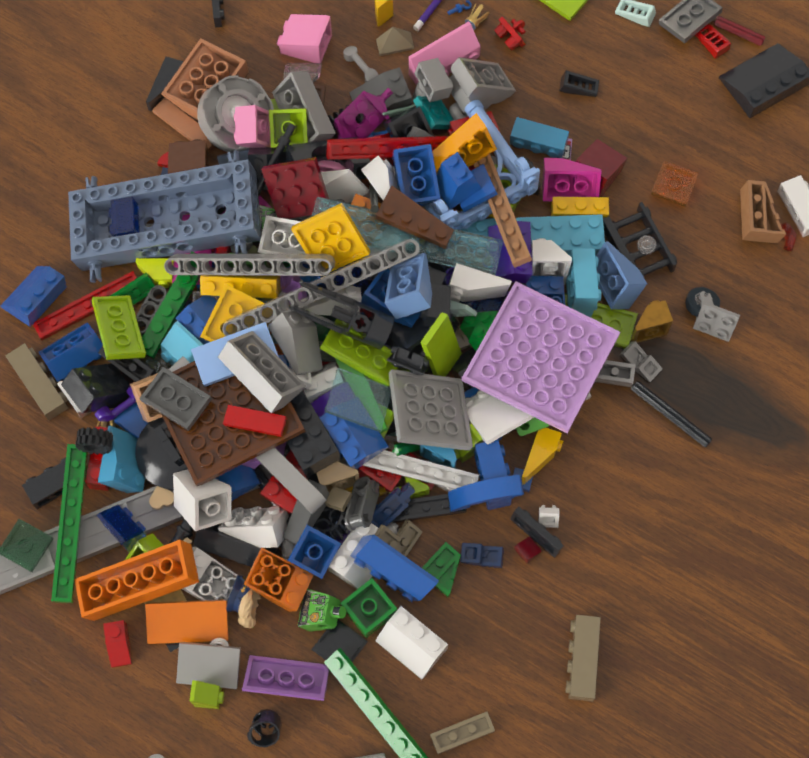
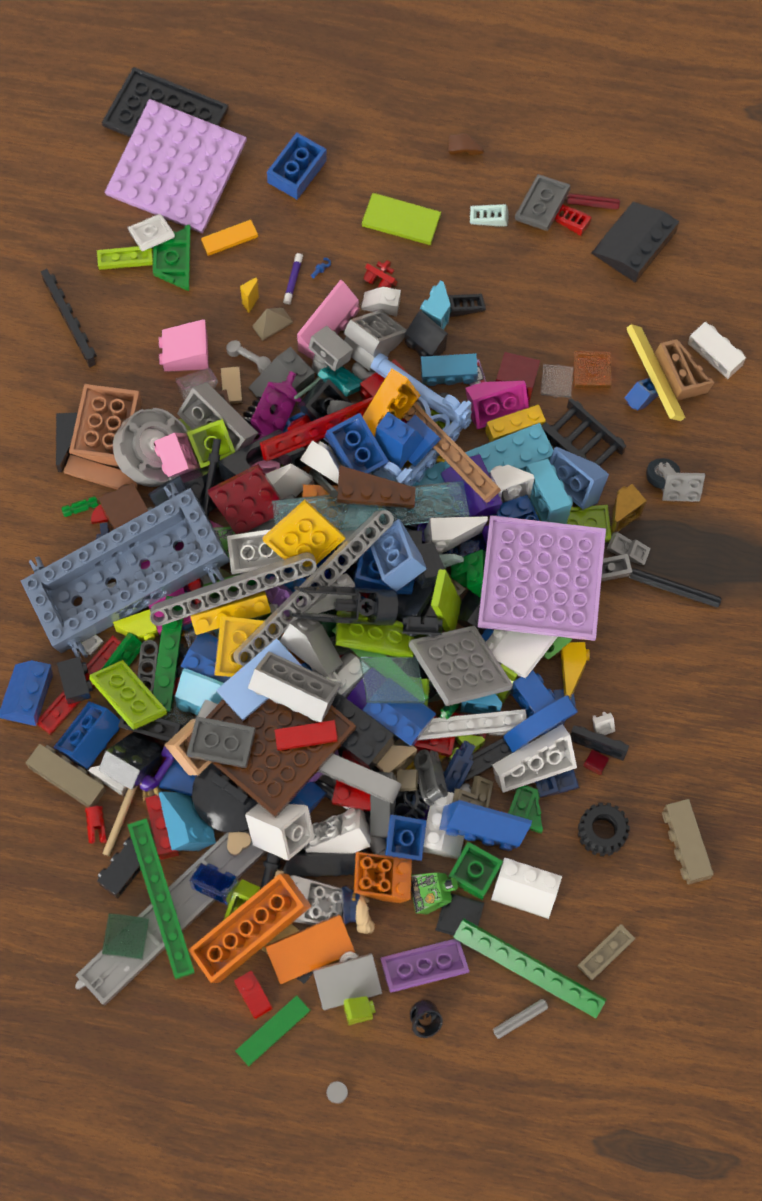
camera: 25 degrees left, 0 degrees up
black tyre [75,427,113,455] -> none
clear blue brick [109,197,140,237] -> none
pearl gold piece [465,4,490,30] -> none
clear plate [637,236,656,254] -> none
clear red arm [781,223,797,251] -> none
none -> black brick [57,657,93,704]
none -> green axle [61,496,99,517]
none -> white tile [82,635,104,656]
none -> red hinge [85,806,107,844]
none -> tan bar [102,786,137,857]
none -> tan tile [221,367,242,404]
none -> green tile [235,995,310,1067]
none -> white slope [361,287,401,316]
none -> black slope [404,310,448,358]
none -> medium azure slope [420,281,450,330]
none -> white wedge [492,724,577,792]
none -> clear piece [541,364,573,398]
none -> black tyre [578,802,630,856]
none -> blue slope [625,378,659,411]
none -> light yellow tile [627,324,686,421]

